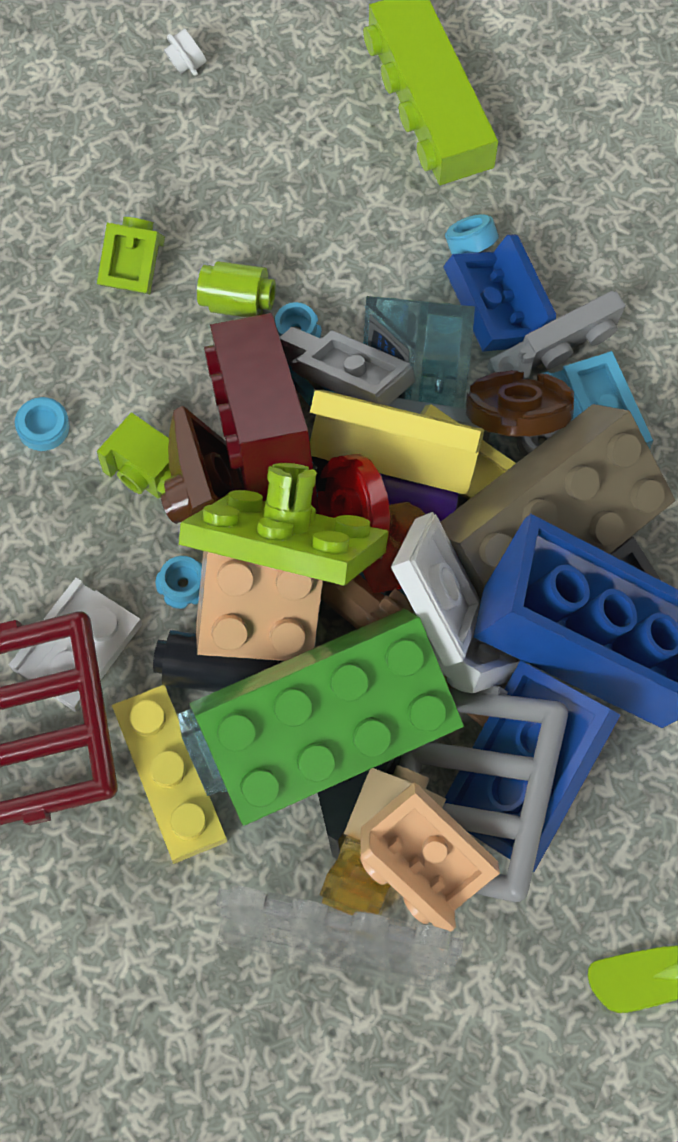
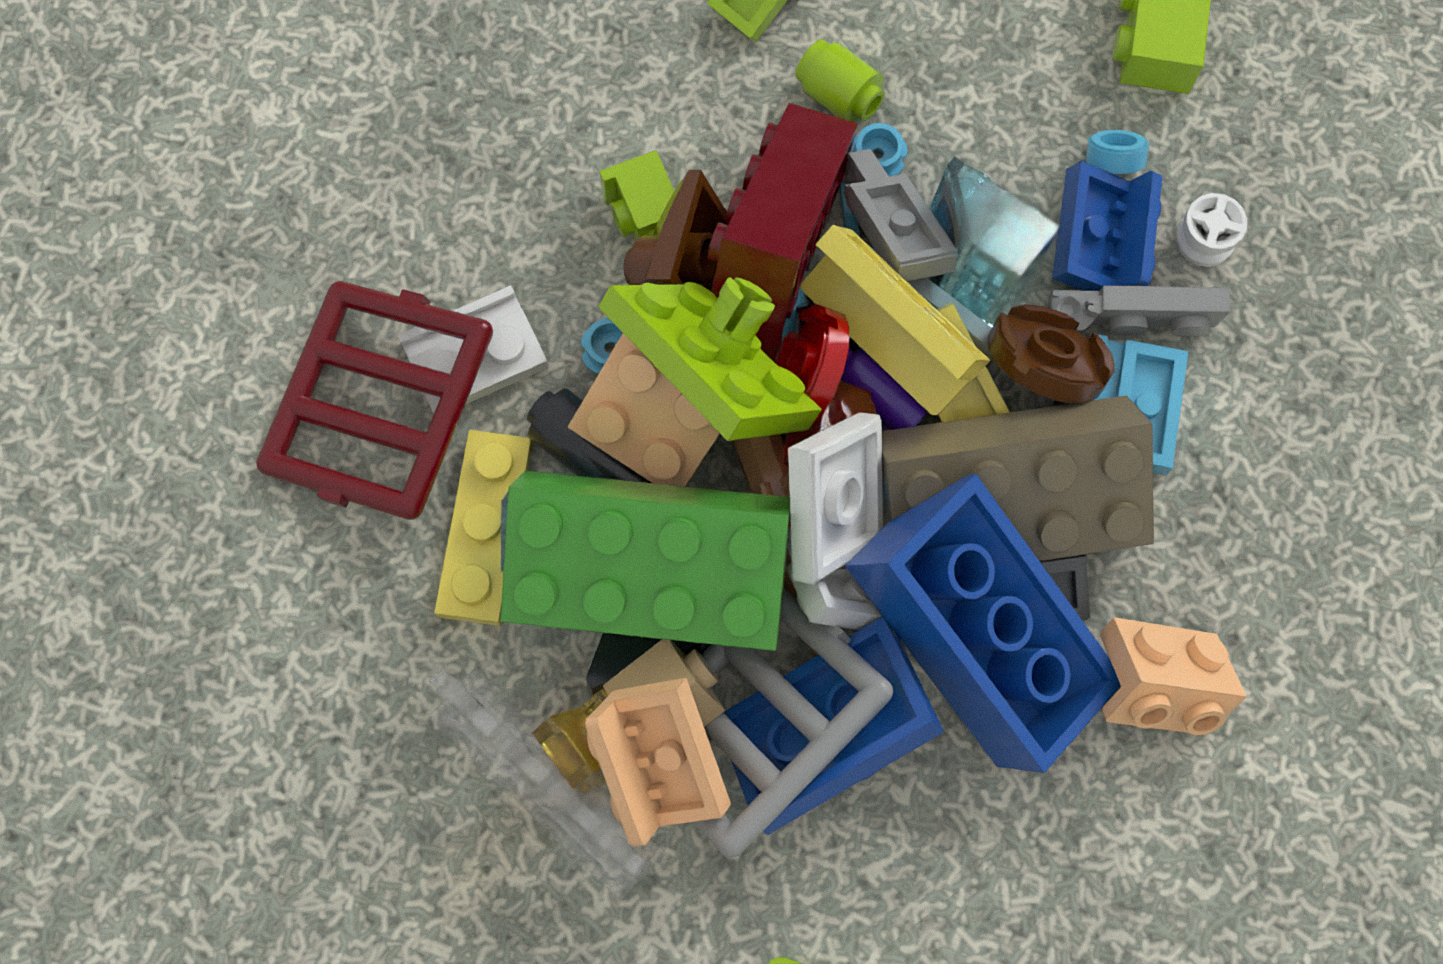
camera: 30 degrees right, 5 degrees up
medium azure tile [15,397,70,451] -> none
none -> white wheel [1175,193,1247,267]

